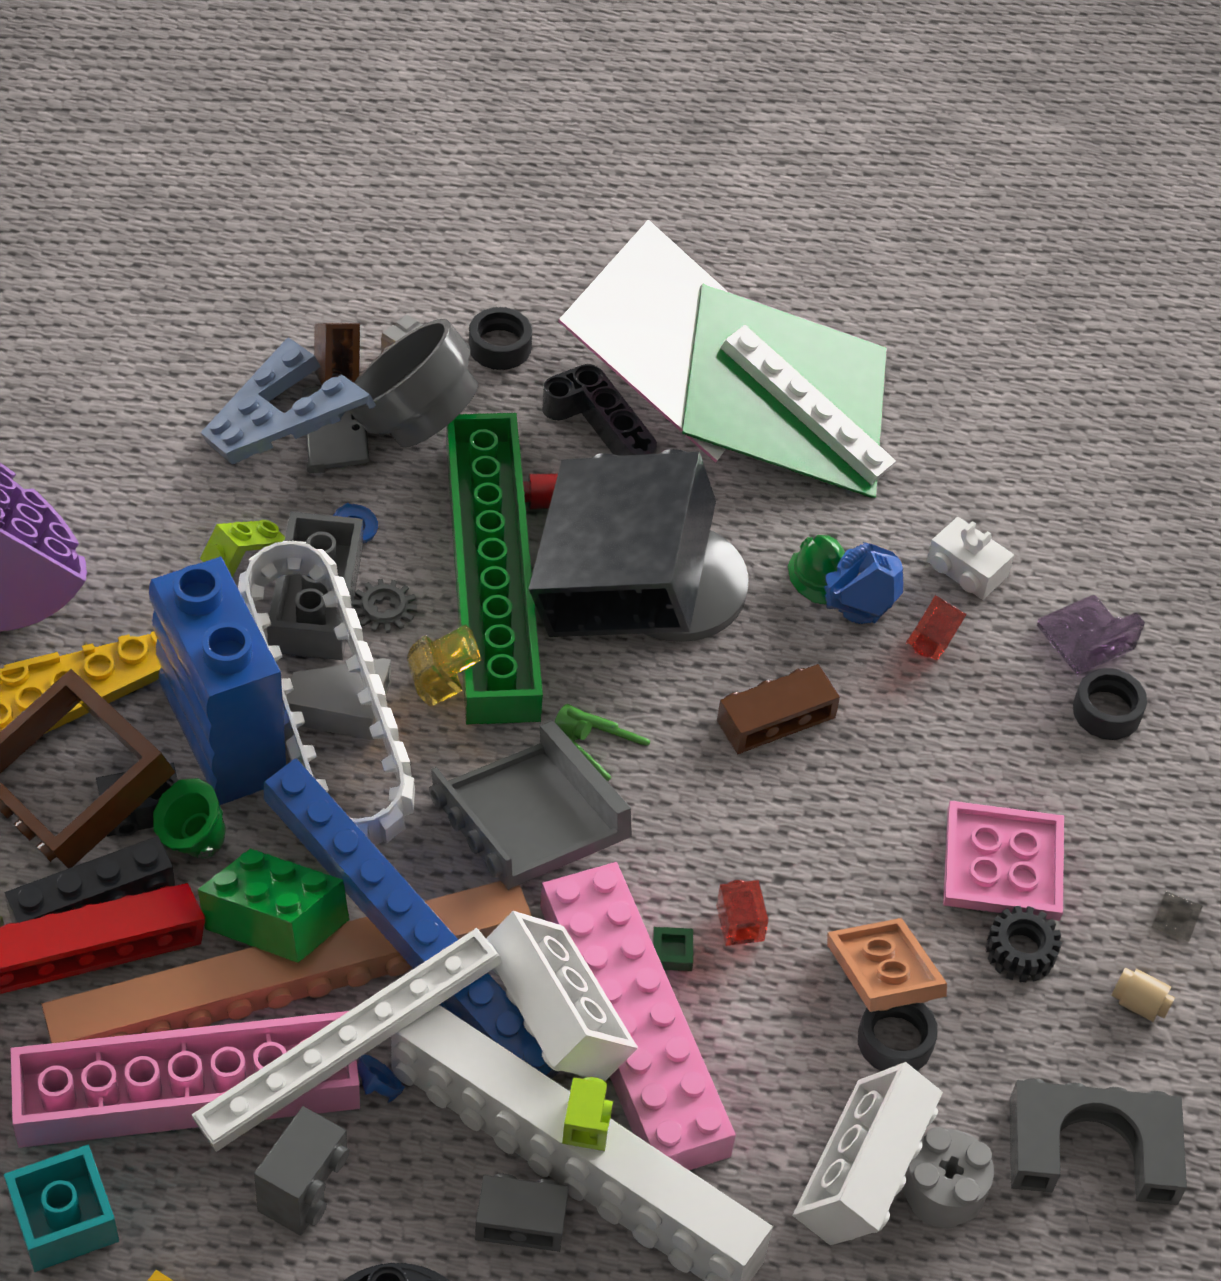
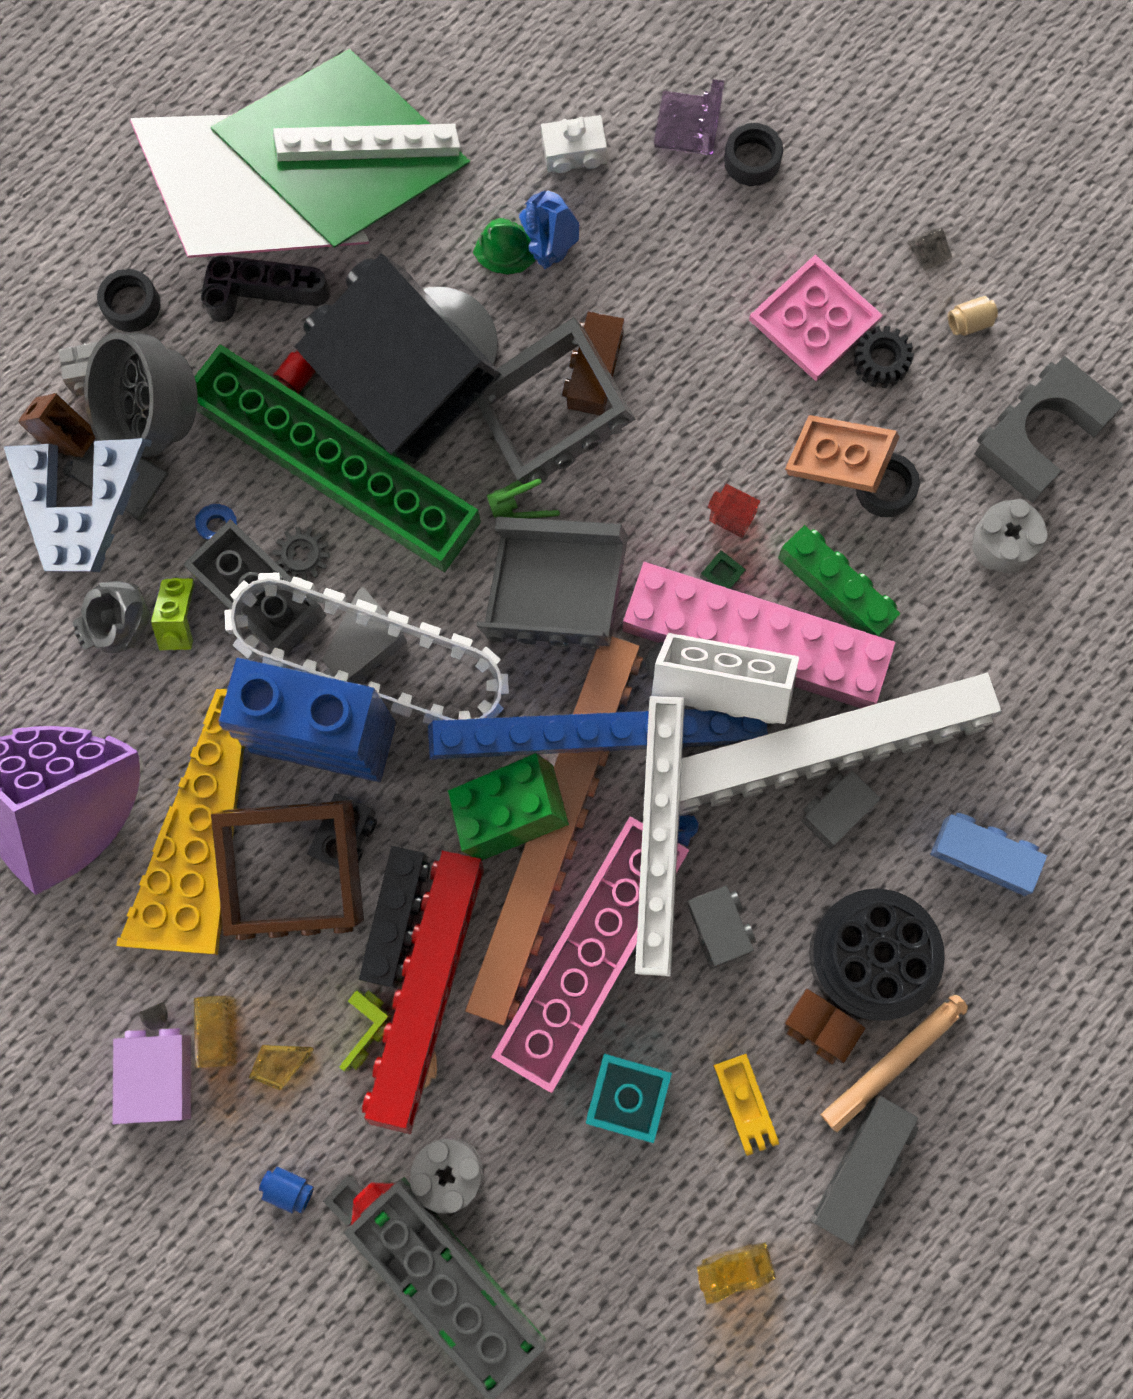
camera: 40 degrees left, 25 degrees up
green piece [153,778,226,859] -> none
clear yellow brick [407,624,482,707] -> none
lime brick [562,1077,613,1151] -> none
white brick [792,1062,943,1245] -> none
clear red brick [906,595,967,661] -> none
none -> dark grey helmet [72,581,151,653]
none -> dark grey window [476,317,635,484]
none -> green brick [778,525,901,637]

